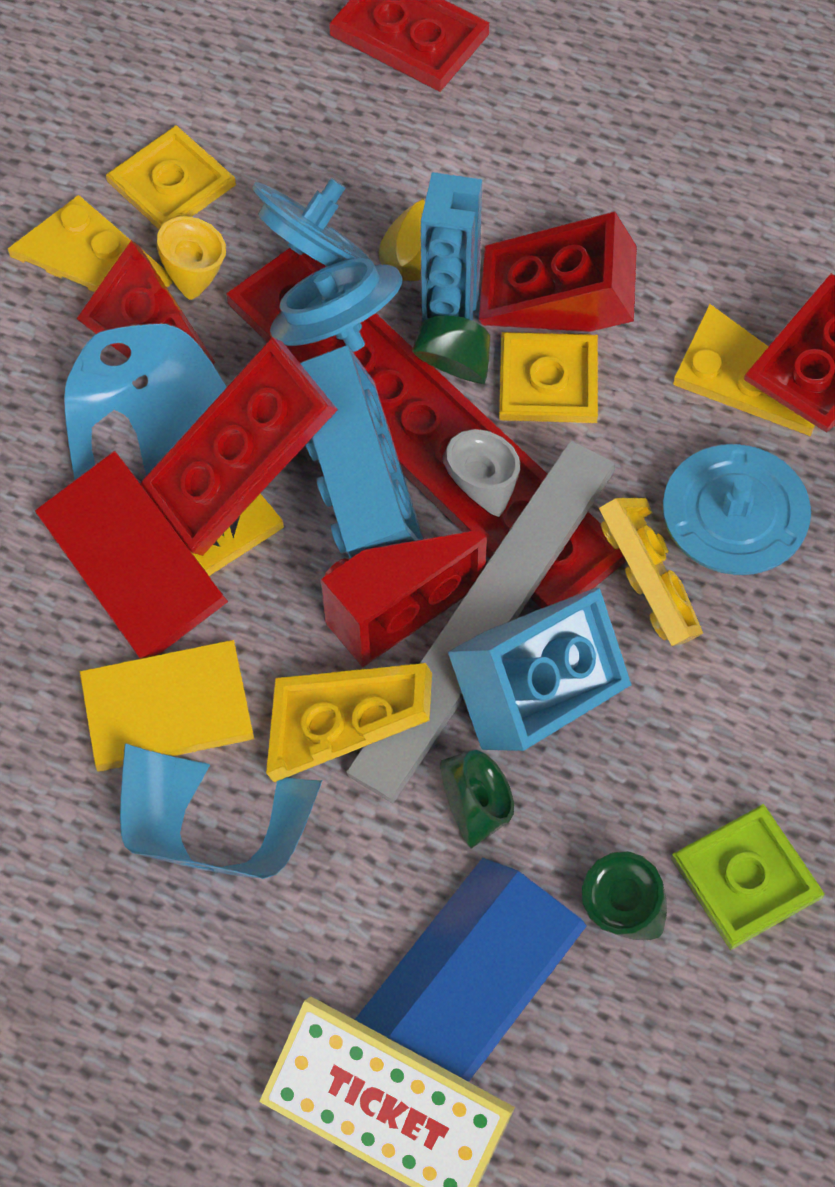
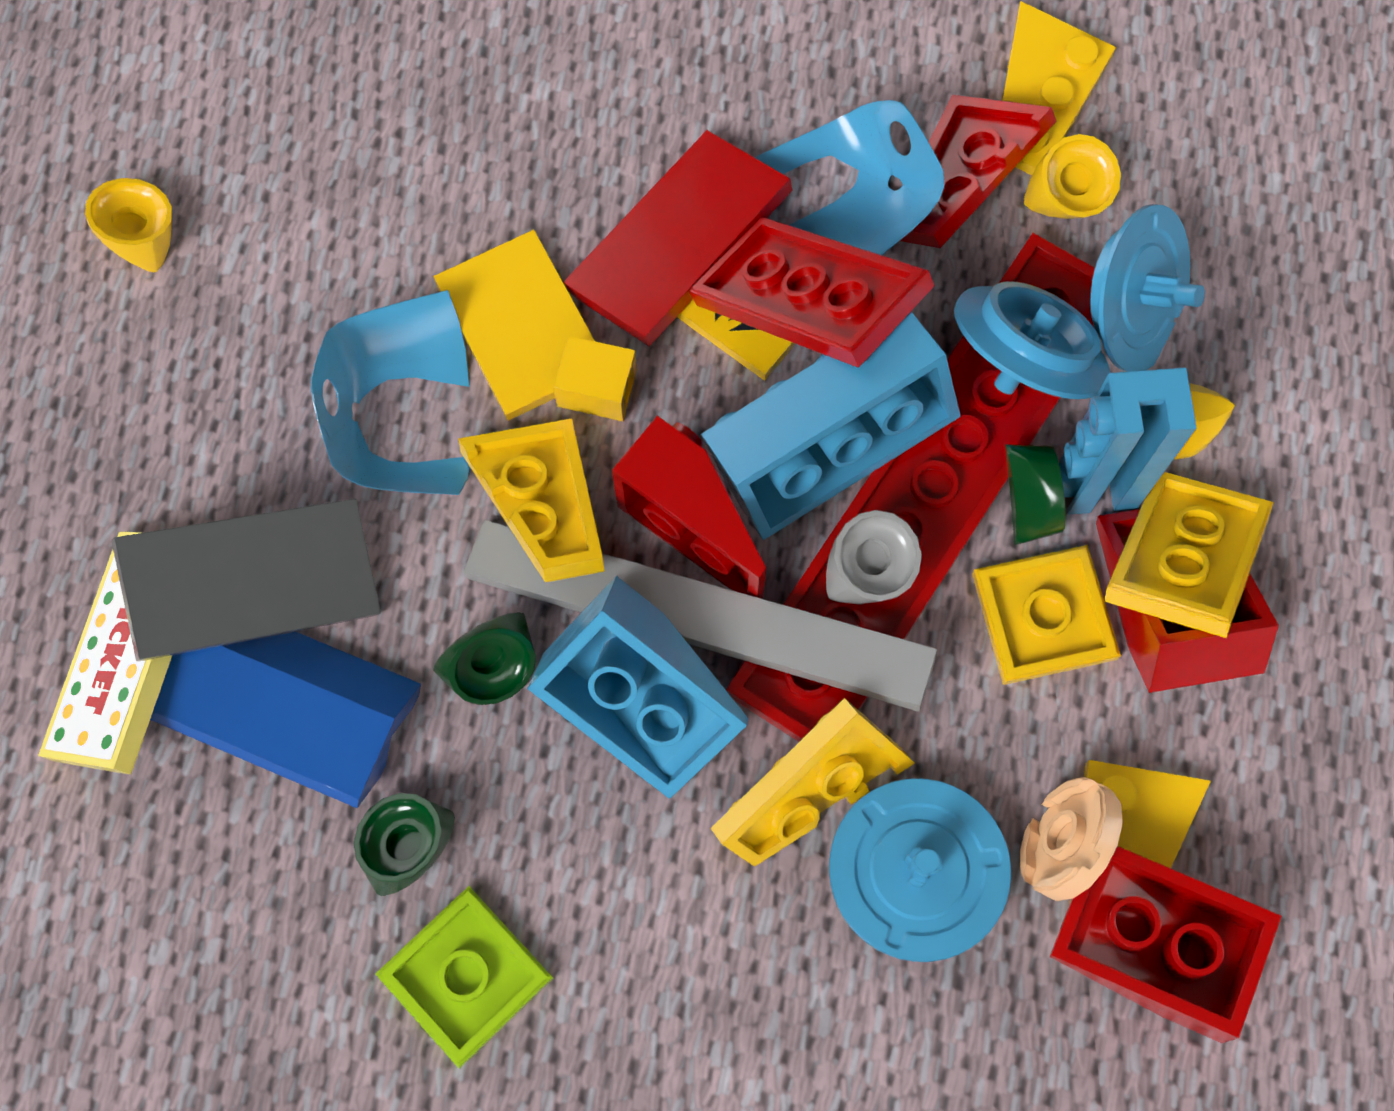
camera: 75 degrees right, 10 degrees up
yellow tile [106,125,236,229] -> none
none -> dark grey tile [111,499,381,662]
none -> yellow panel [553,336,637,422]
none -> light nougat tile [1020,777,1123,901]
none -> yellow tile [1105,472,1274,638]

